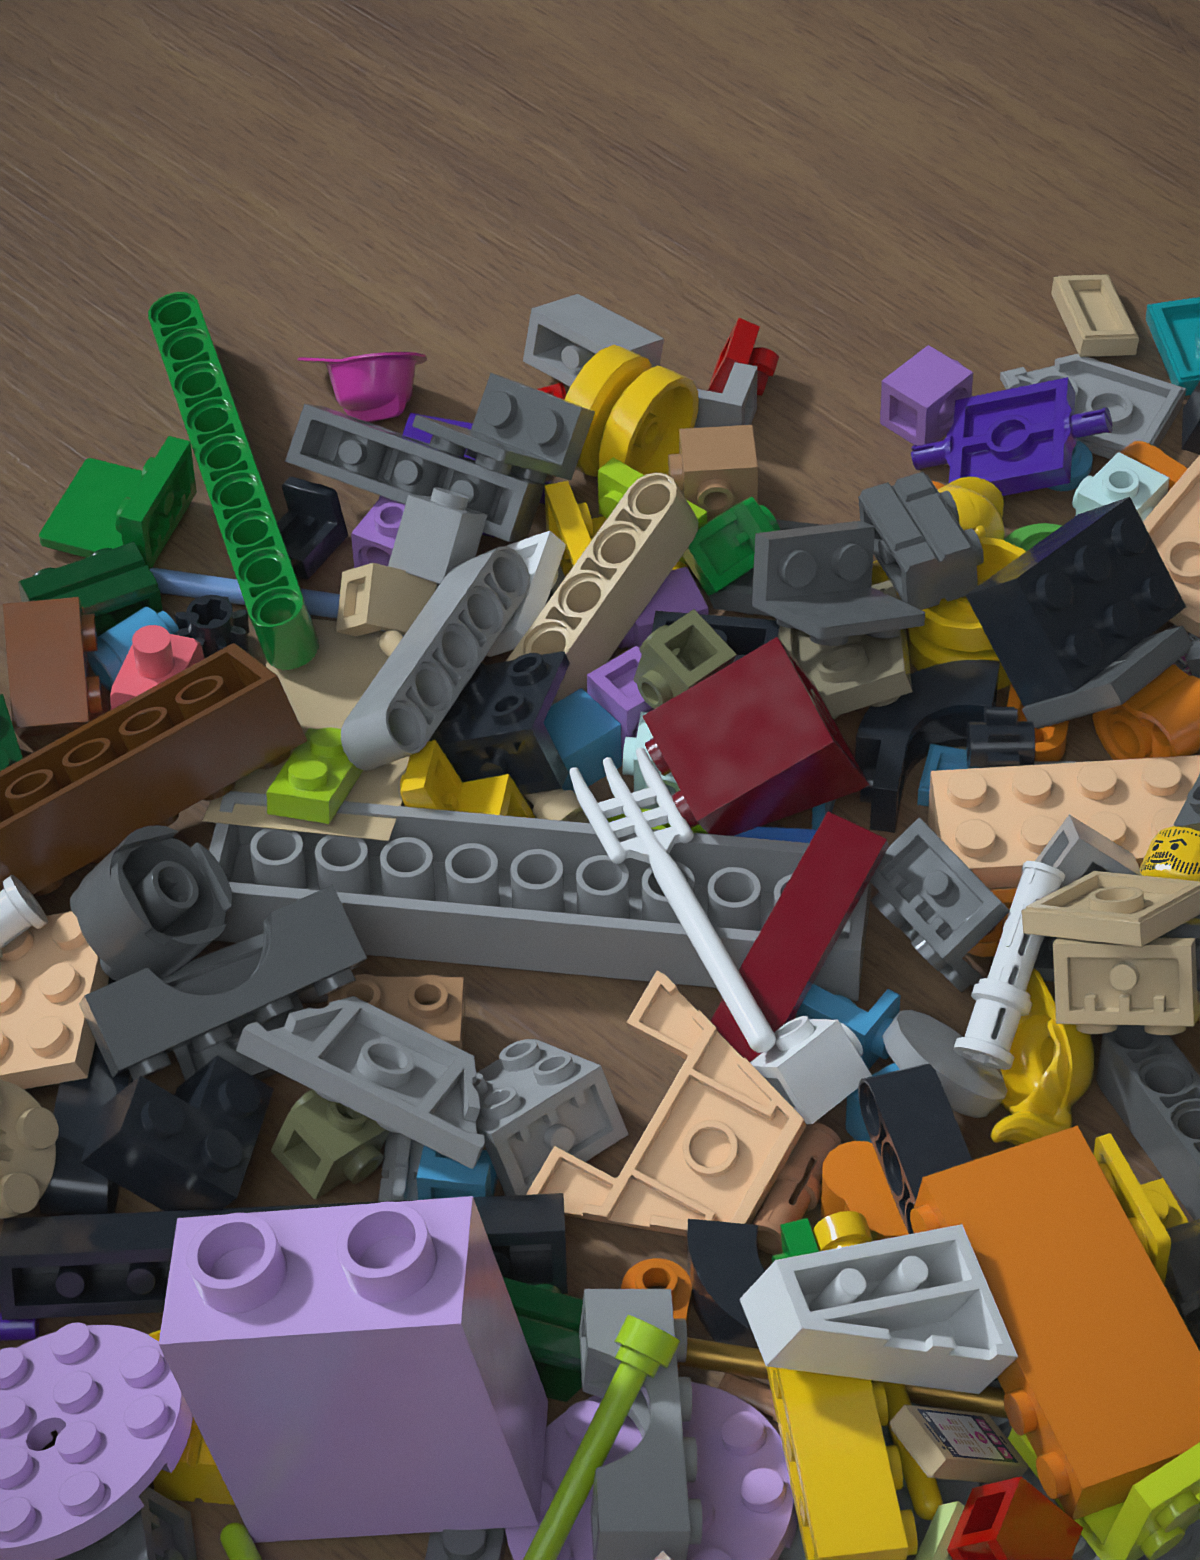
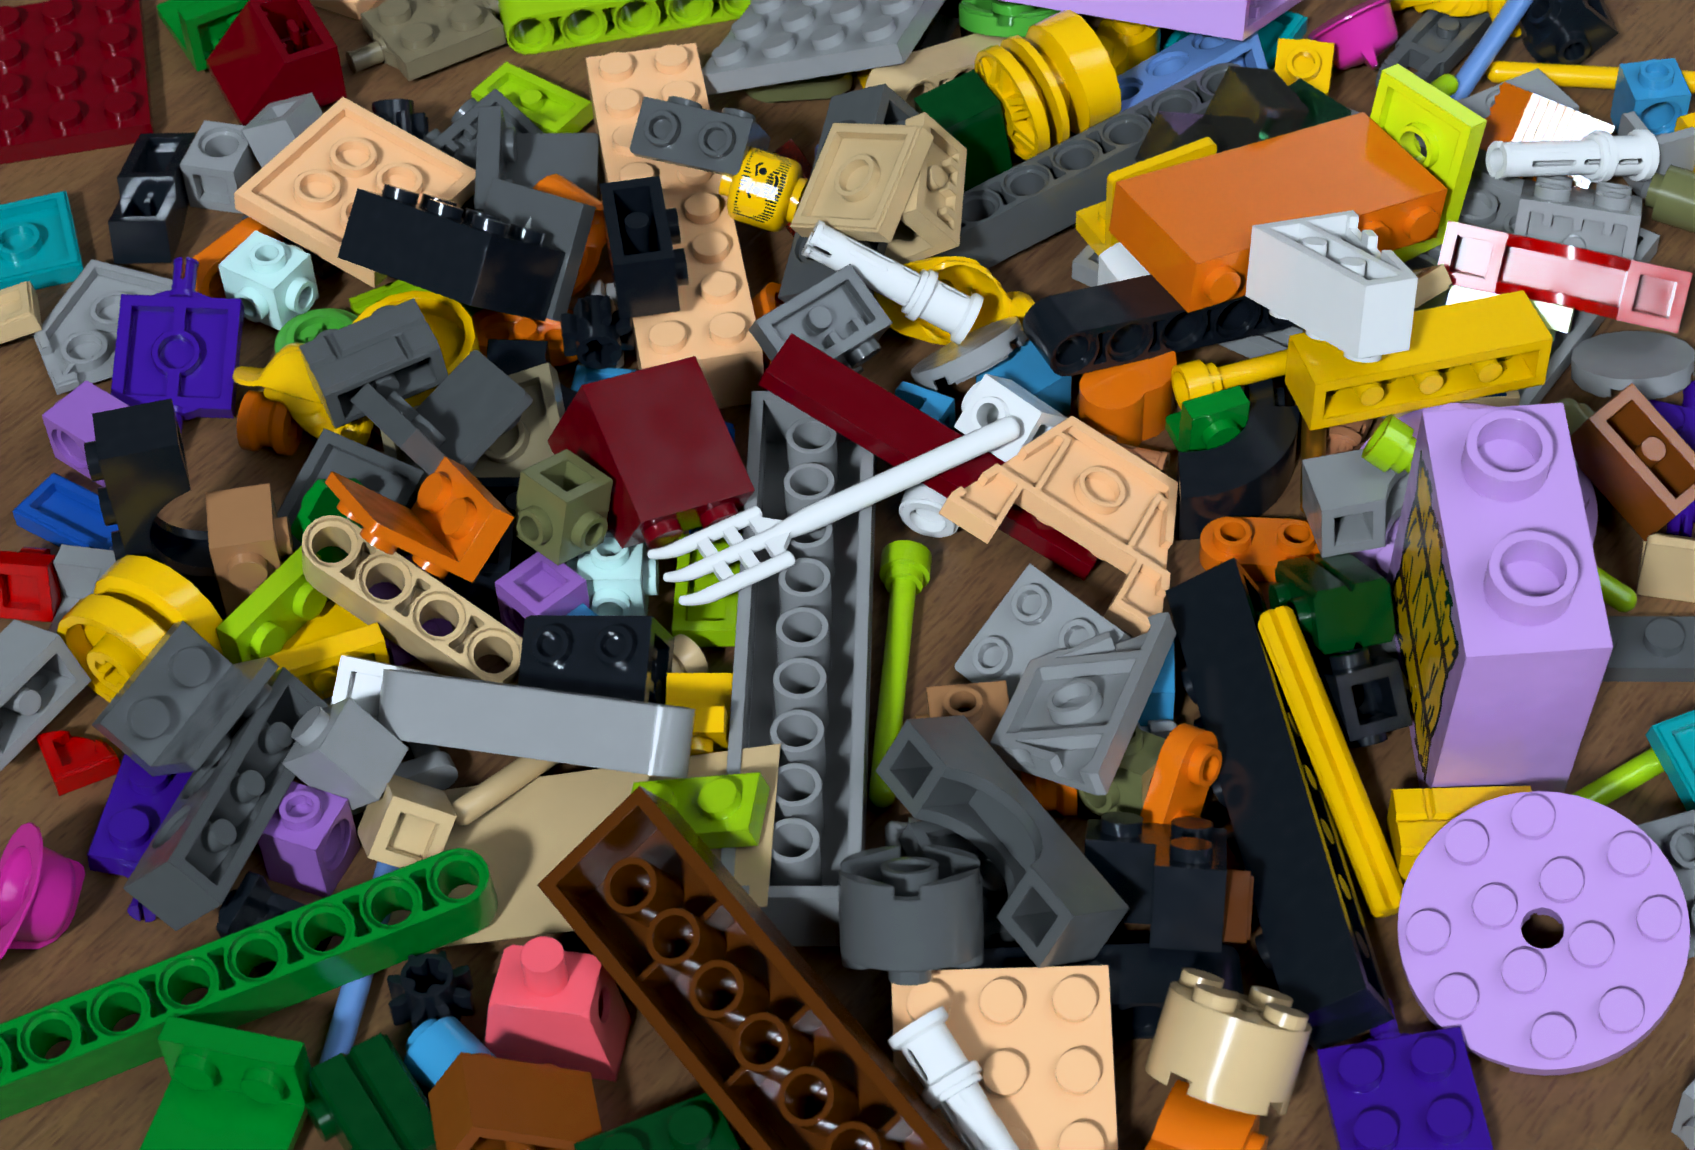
camera: 95 degrees left, 0 degrees up
light grey panel [1035,814,1142,889] -> none
none -> blue tile [12,472,119,550]
none -> black arch [84,398,226,619]
none -> orange bracket [325,456,514,583]
none -> black brick [600,176,689,319]
none -> lime piece [869,540,932,808]
none -> orange plate [1140,723,1222,825]
none -> reddish brown tile [1222,870,1254,944]

